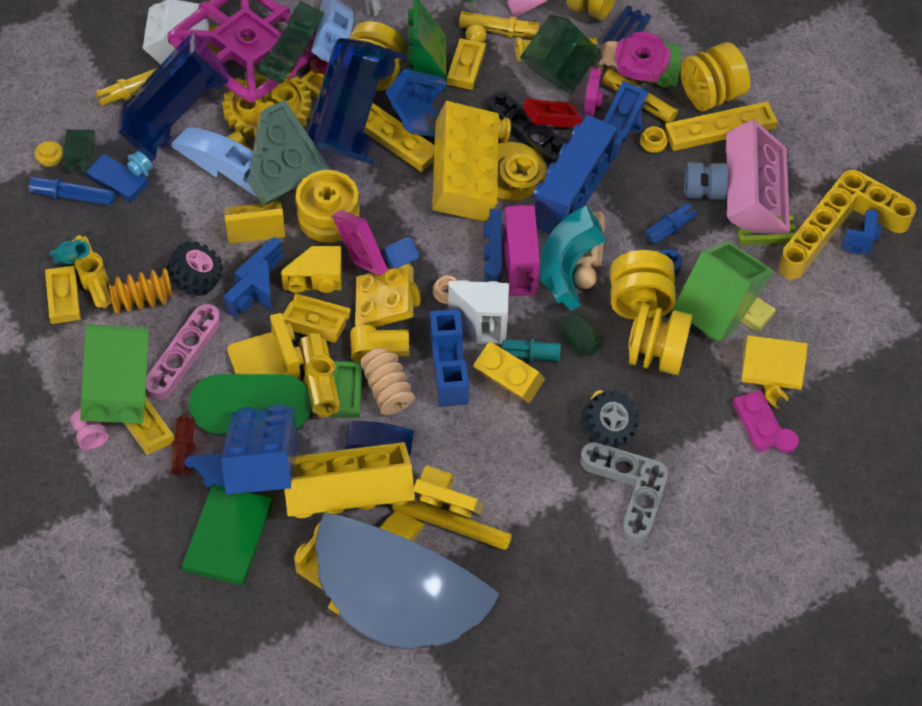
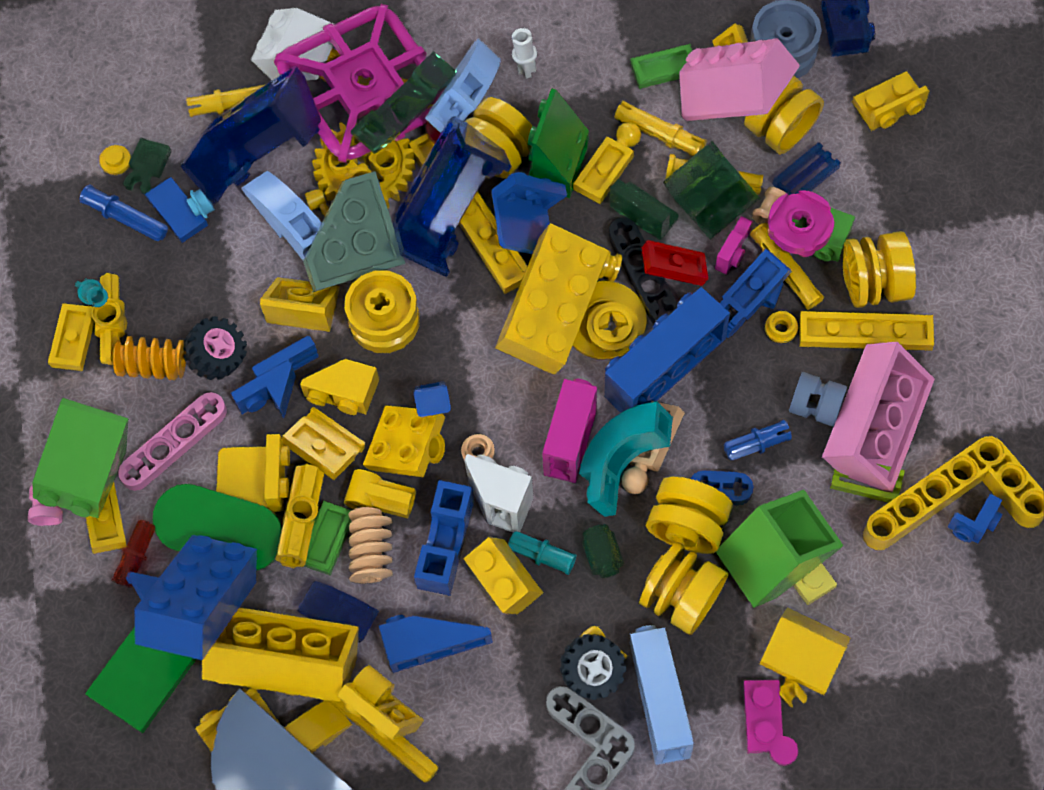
camera: 25 degrees right, 10 degrees up
dark pink plate [332,210,388,276] -> none
blue plate [483,209,502,283] -> none
none -> blue slope [379,615,493,673]
none -> clear green bracket [610,179,679,240]
none -> light blue slope [630,625,694,765]

